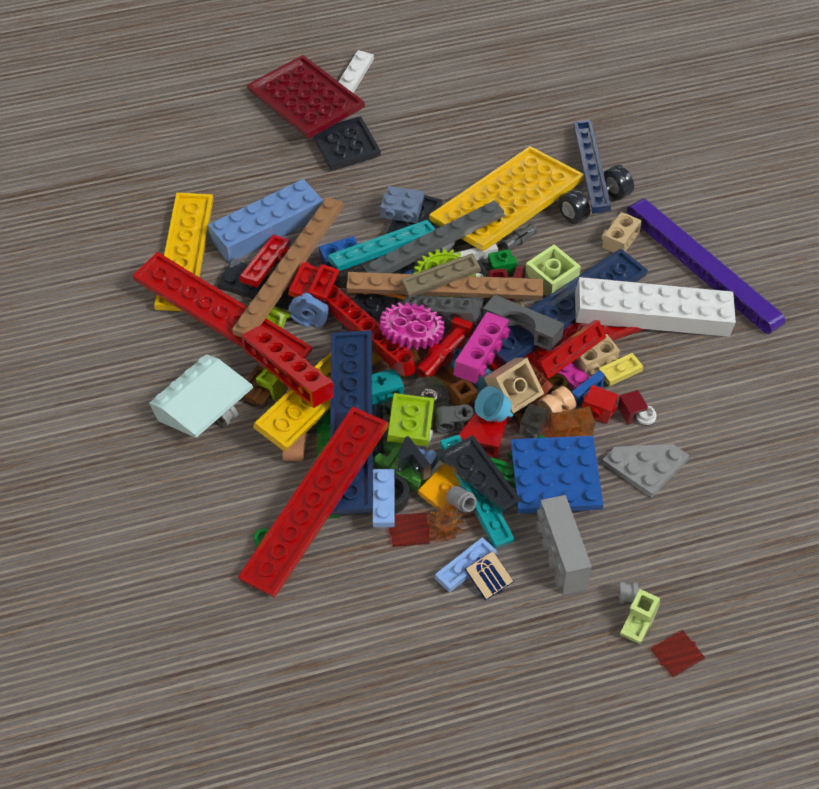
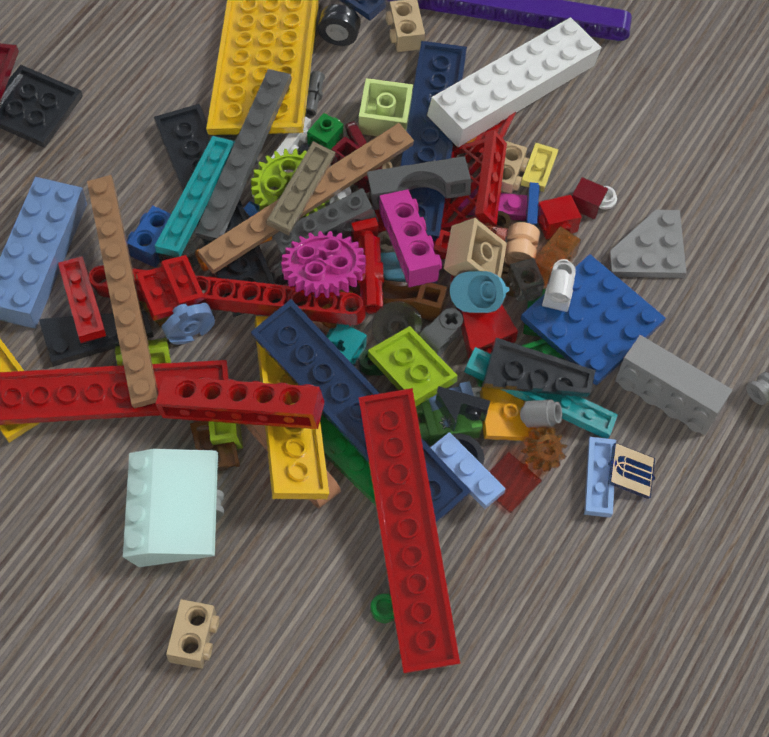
camera: 45 degrees left, 10 degrees up
sand blue plate [380,186,424,223] -> none
none -> tan brick [166,599,219,669]
none -> white piece [542,259,576,312]

